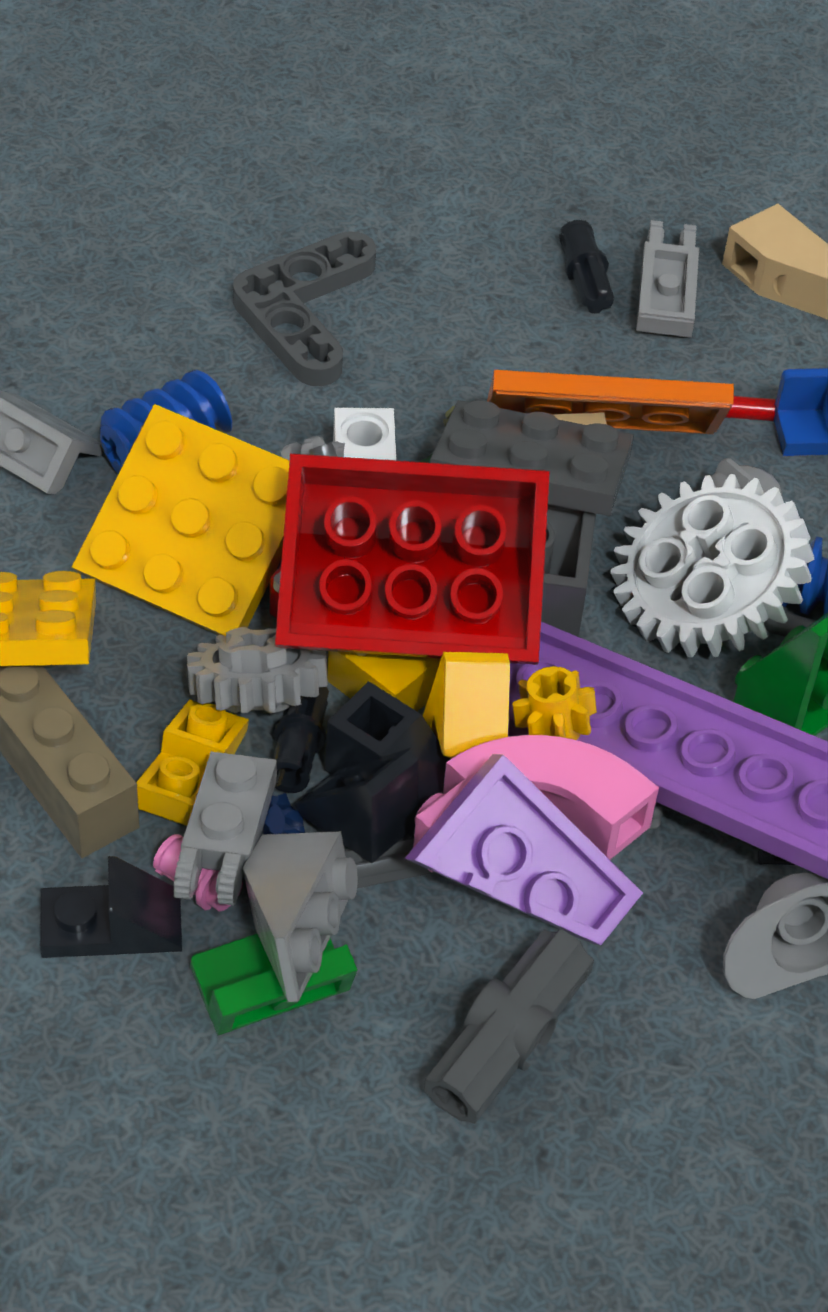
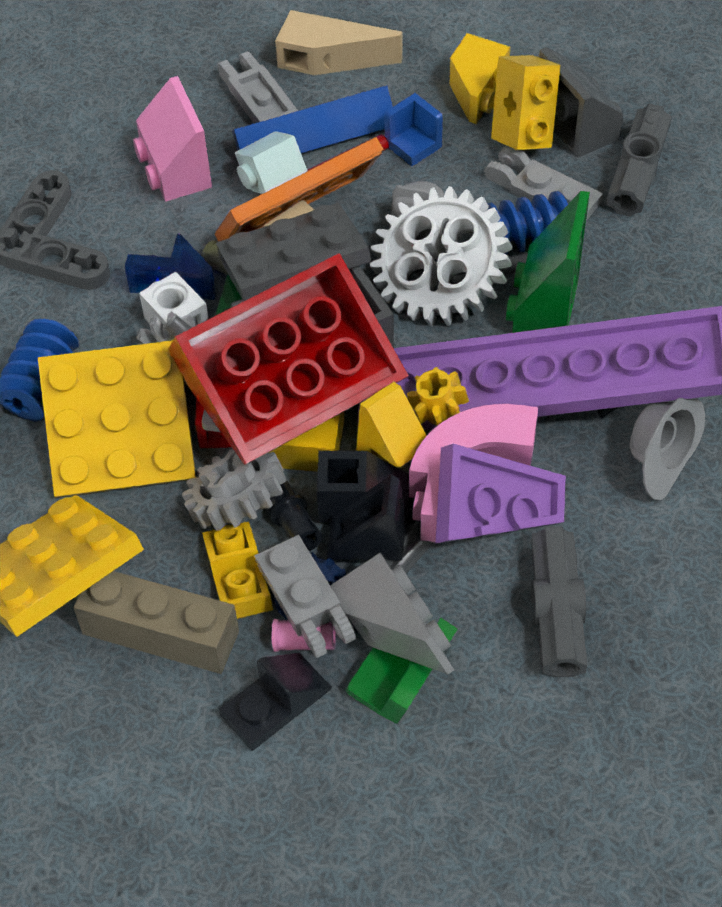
camera: 30 degrees left, 5 degrees up
black axle [559,220,614,314] -> none
none -> clear blue slope [124,233,216,300]
none -> bright pink slope [133,76,212,202]
none -> blue tile [232,85,393,153]
none -> light aqua brick [235,131,307,194]

